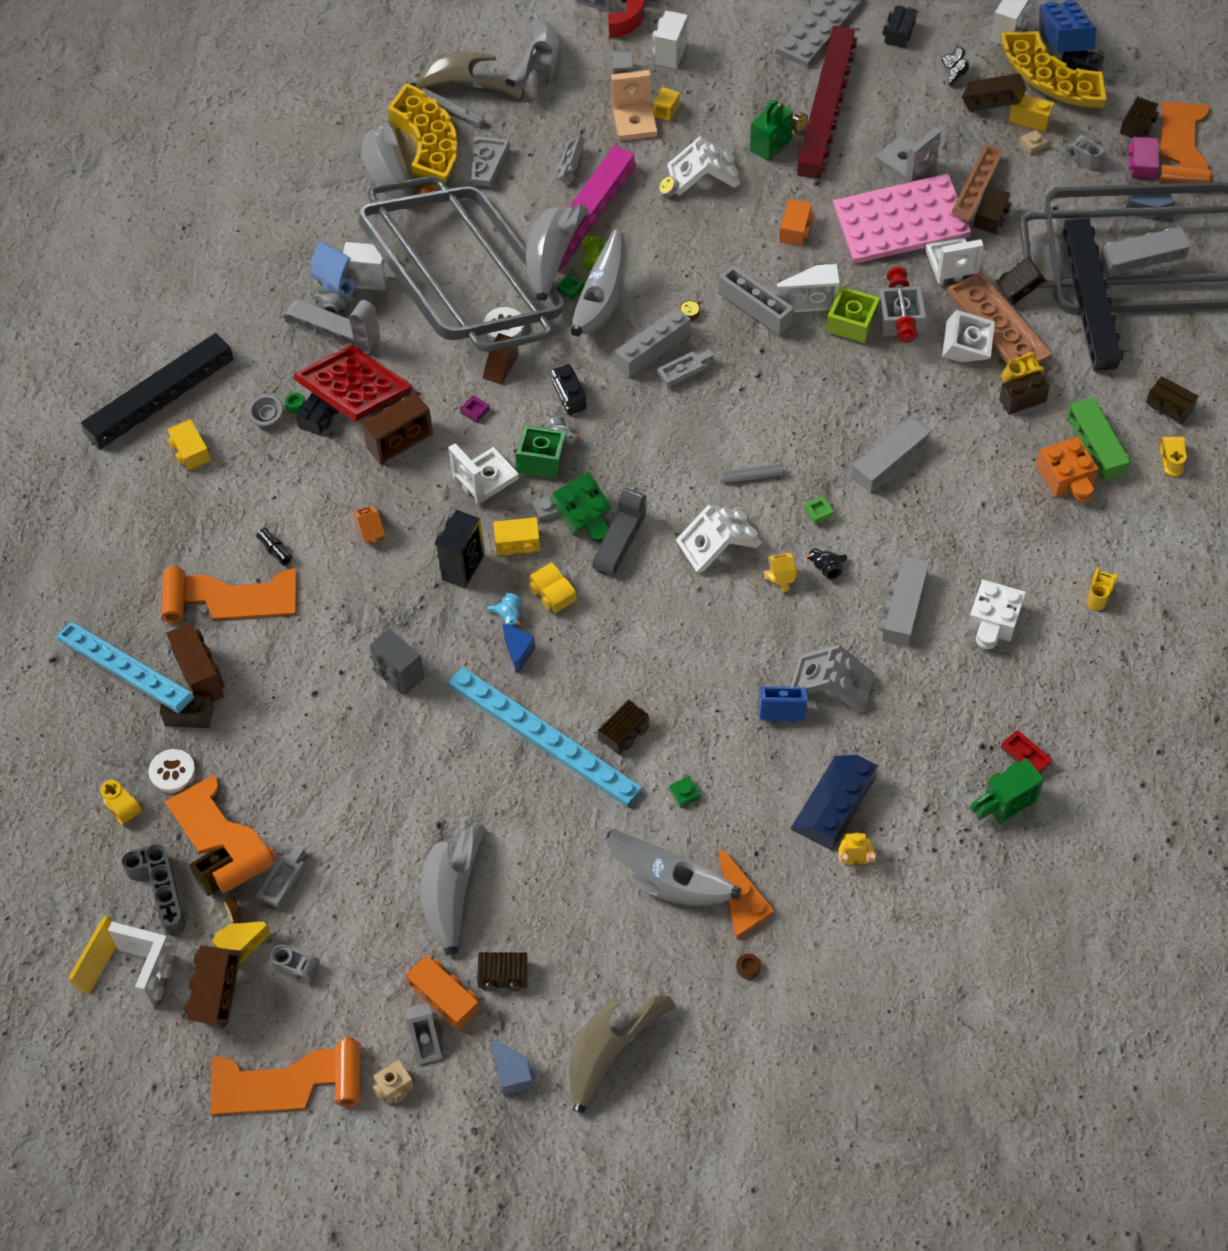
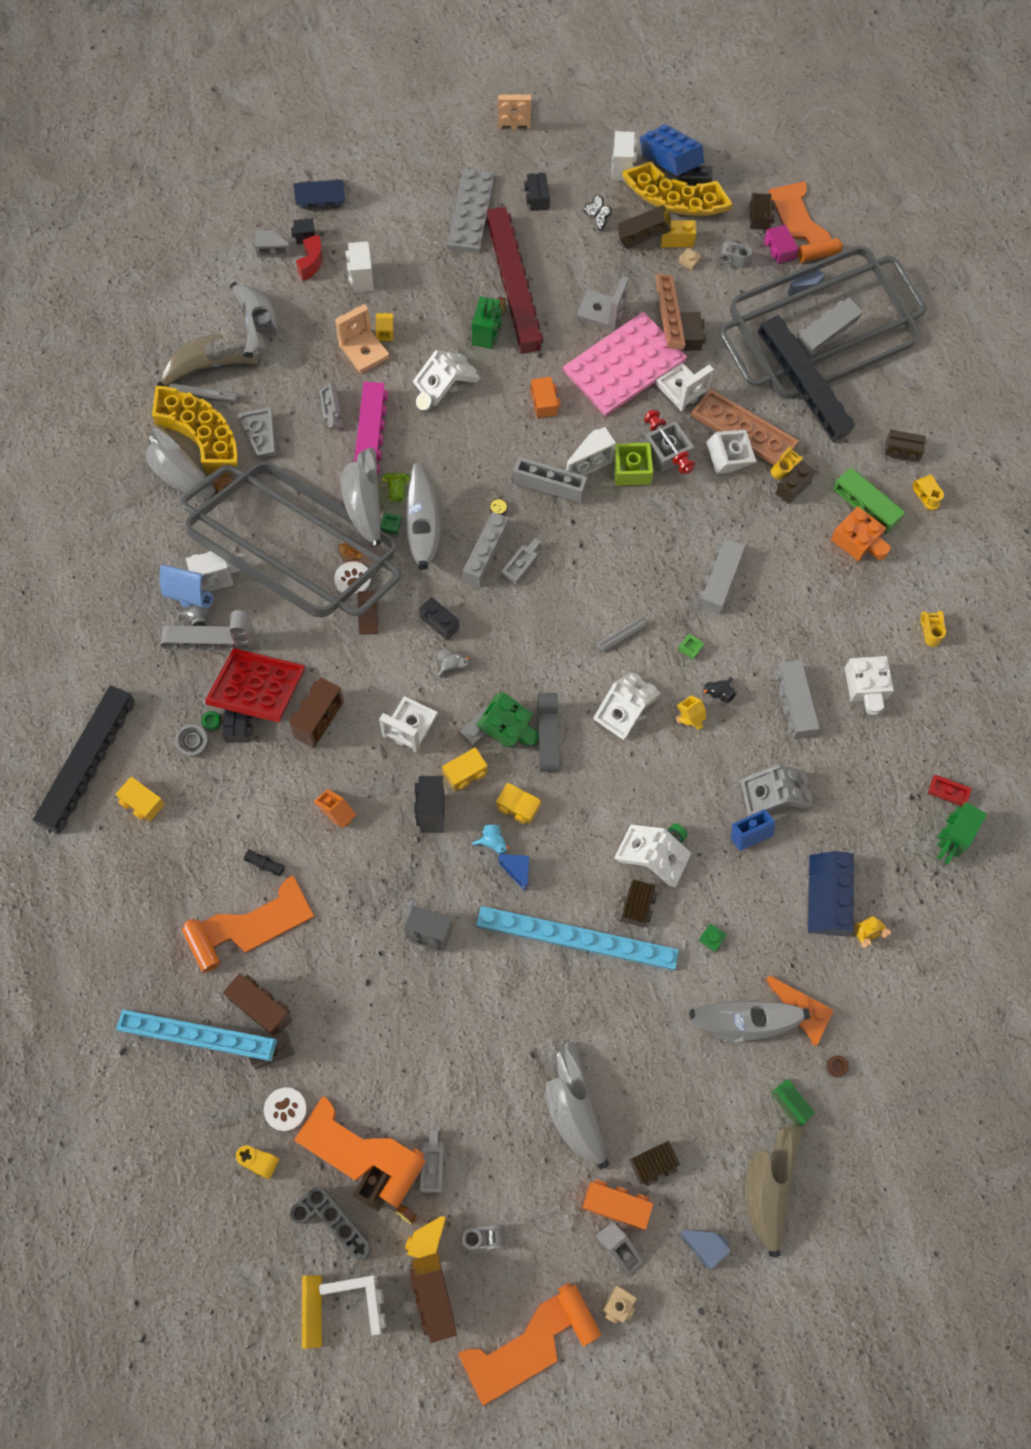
camera: 30 degrees left, 10 degrees up
magenta tile [460,395,490,423] -> none
green slope [516,425,566,479] -> none
light grey brick [612,51,632,74] -> none
dark brown brick [996,257,1047,305] -> none
none -> clear orange plate [338,543,362,562]
none -> white bracket [614,825,691,887]
none -> green tile [668,823,688,843]
none -> green panel [771,1079,815,1126]

